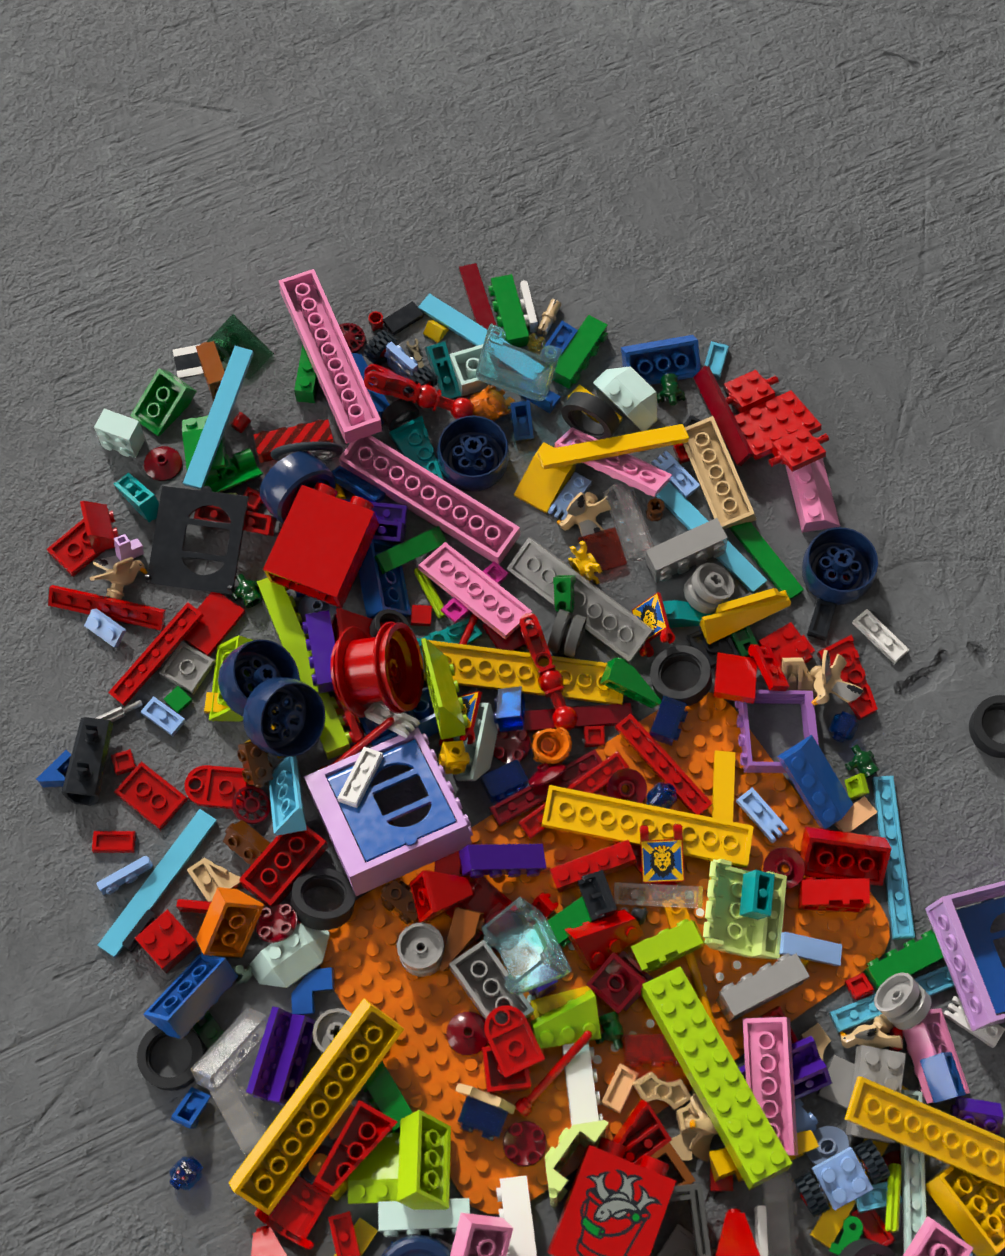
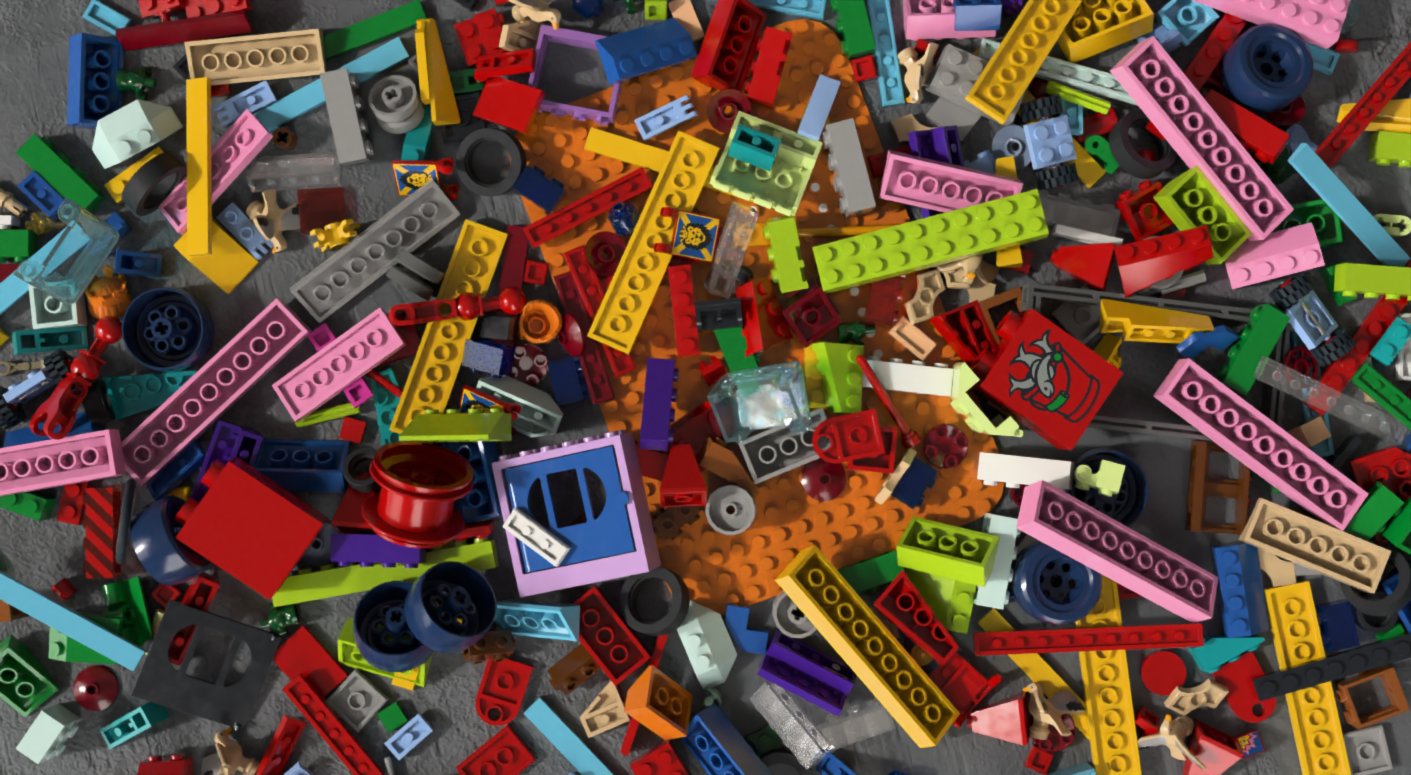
camera: 75 degrees left, 20 degrees up
lavender piece [114,534,144,561] -> none
dark red wheel [232,786,270,824] -> none
dark red dish [256,904,298,943] -> none
red piece [315,717,395,772] -> none
white hinge [364,702,420,738] -> none
green tile [374,526,447,574] -> none
yellow brick [439,741,470,774] -> none
green leg [553,575,576,613] -> none
green slope [600,658,661,708] -> none
light grey wheel [874,972,932,1030] -> none
none -> red plate [56,481,91,525]
none -> black tile [473,315,515,341]

